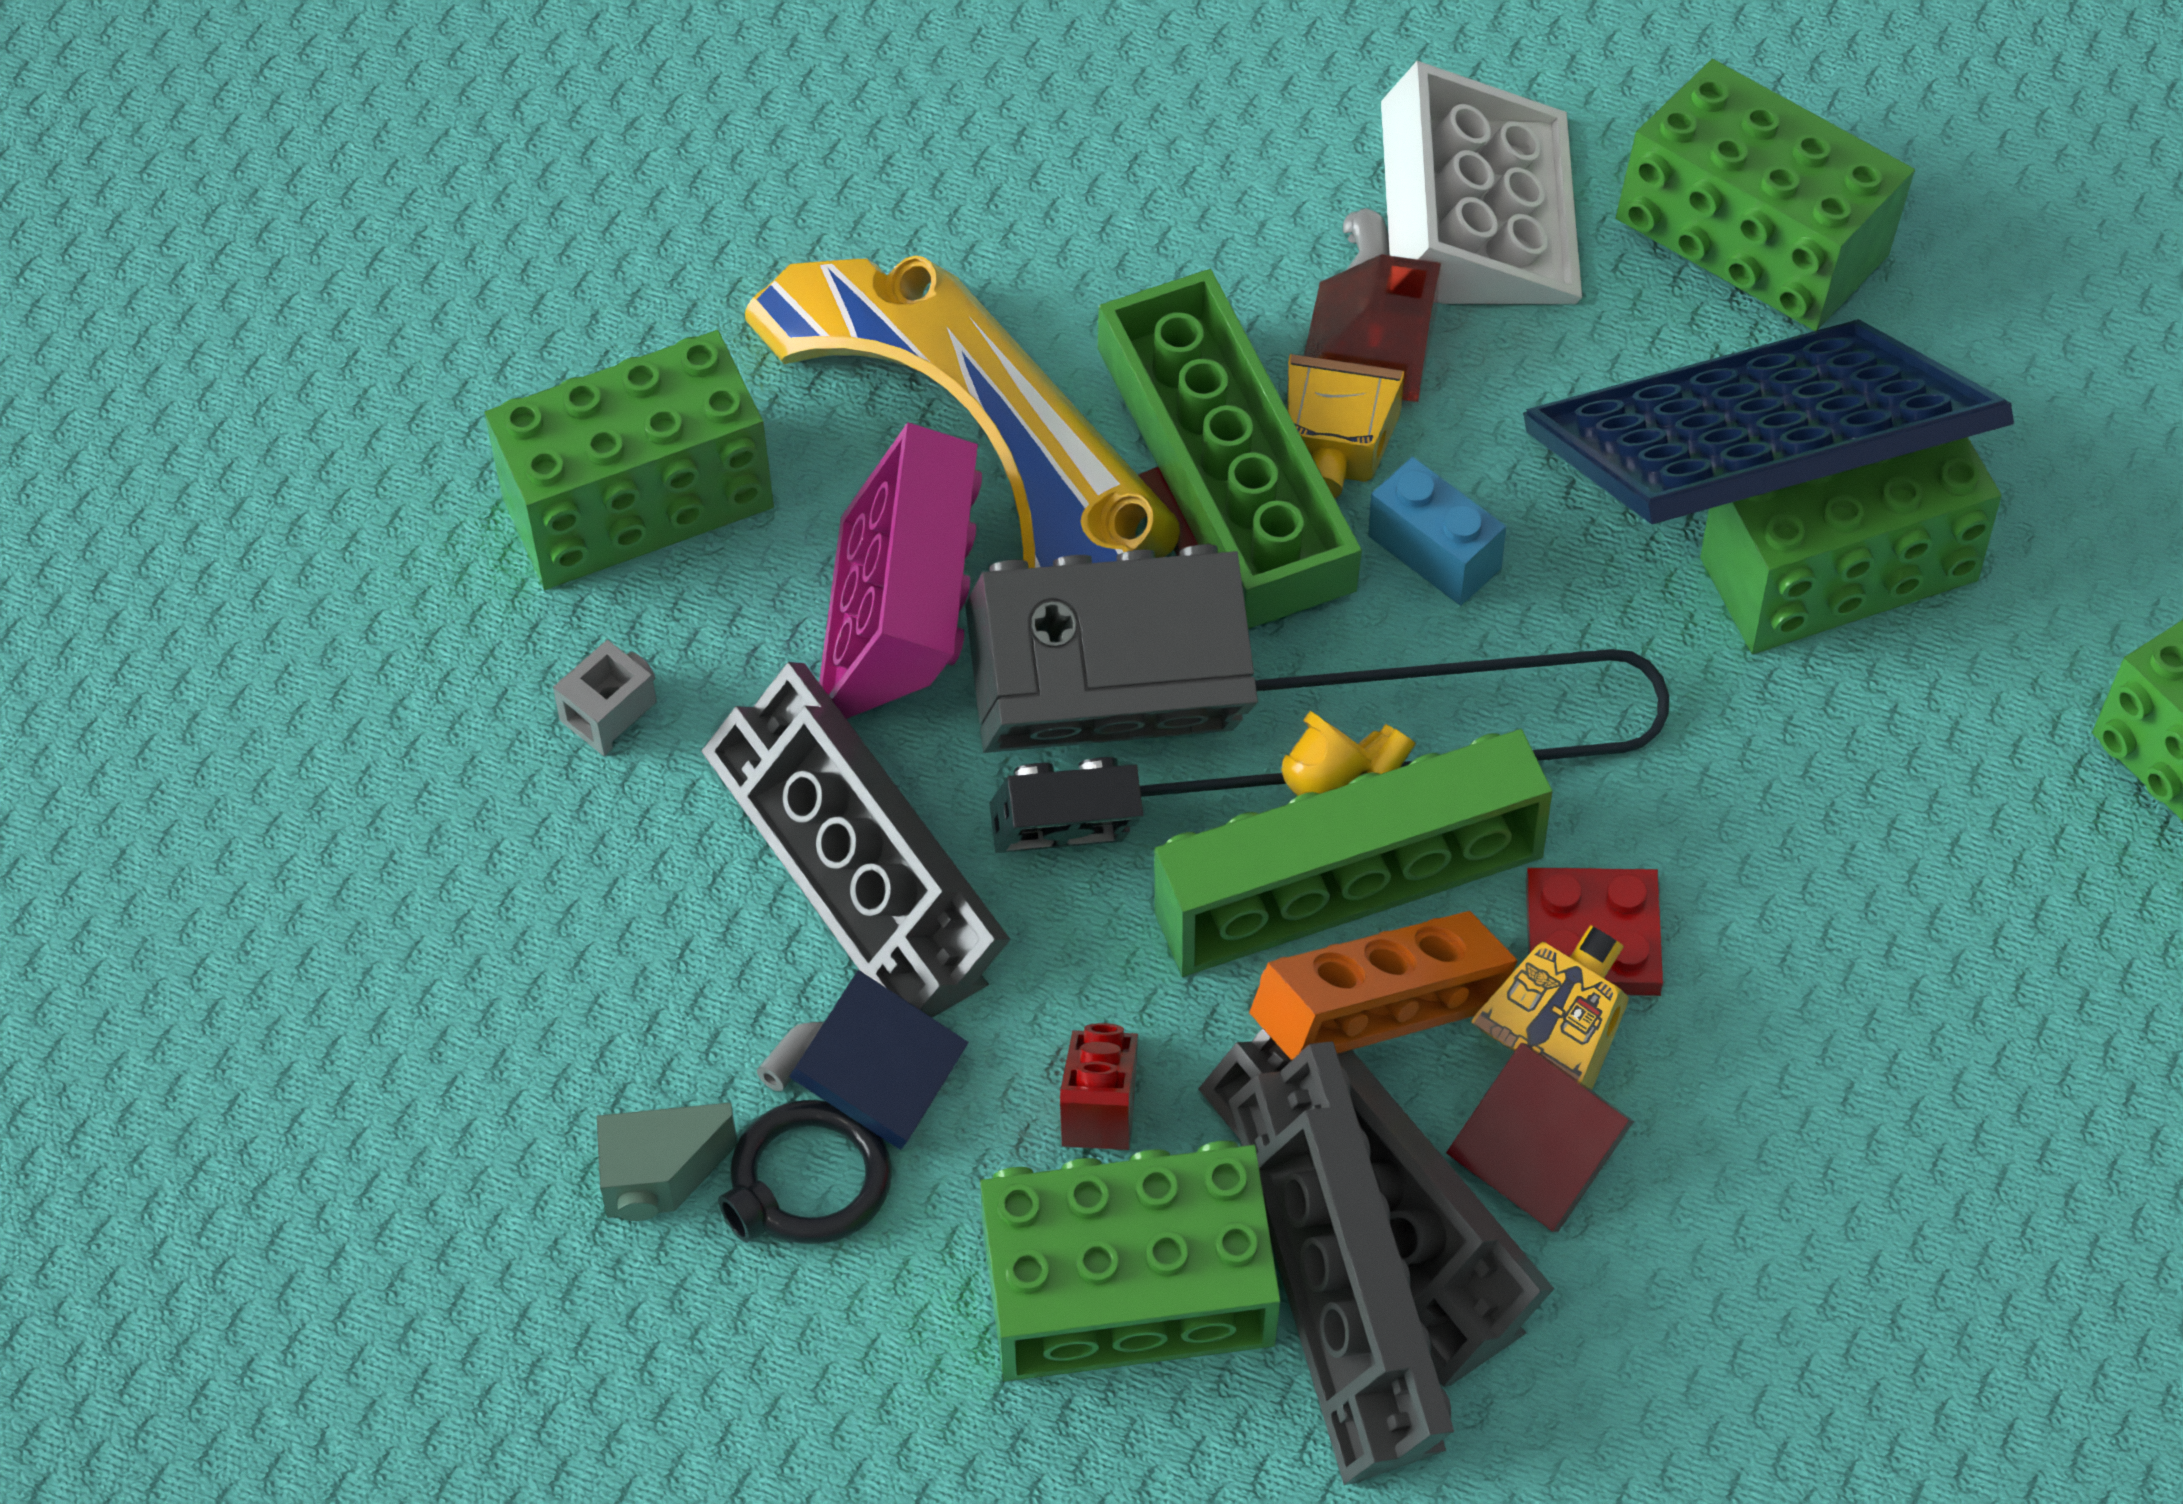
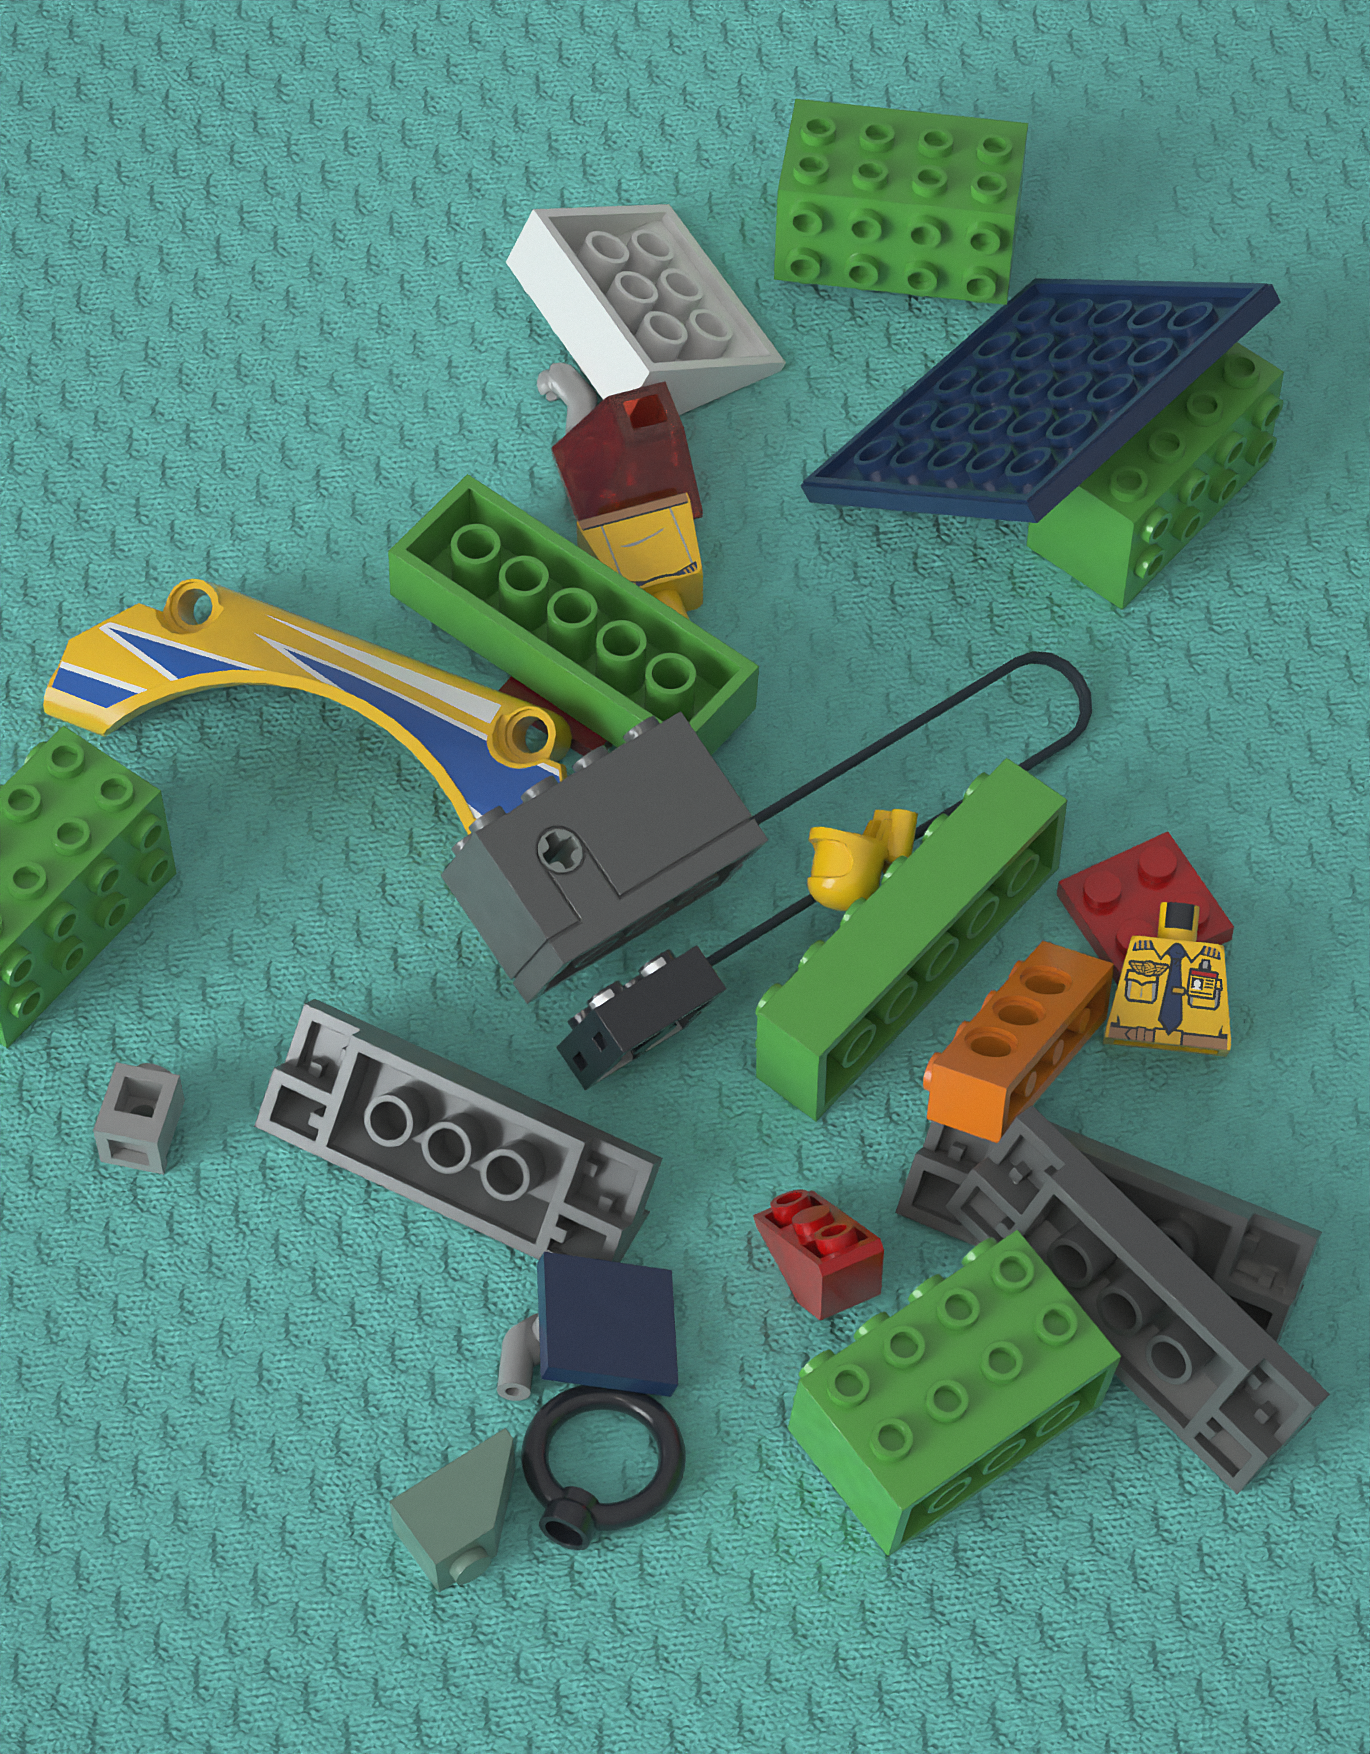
camera: 30 degrees left, 0 degrees up
dark pink slope [819,422,982,719] -> none
dark azure brick [1368,456,1506,606] -> none
dark red tile [1446,1043,1634,1232] -> none

